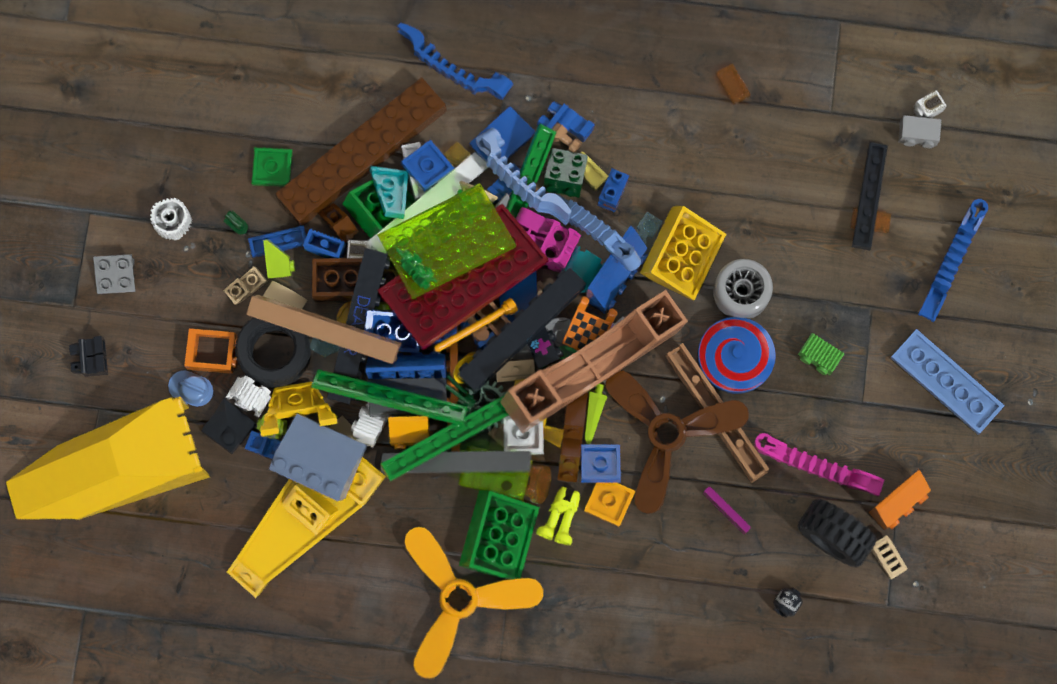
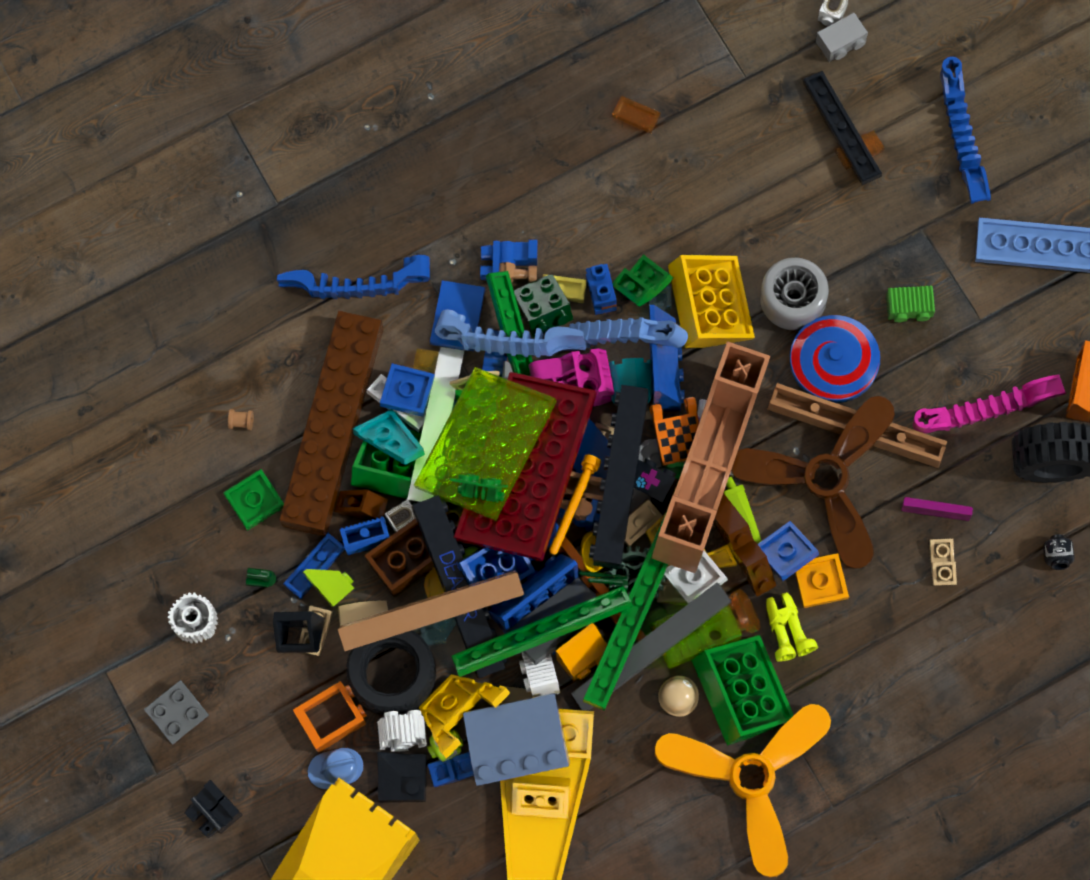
camera: 30 degrees left, 5 degrees down
none -> medium nougat bush [228,409,254,430]
none -> black tile [273,611,325,653]
none -> green slope [612,254,674,307]
none -> tan helmet [658,676,699,717]
none -> tan slope [929,539,957,585]

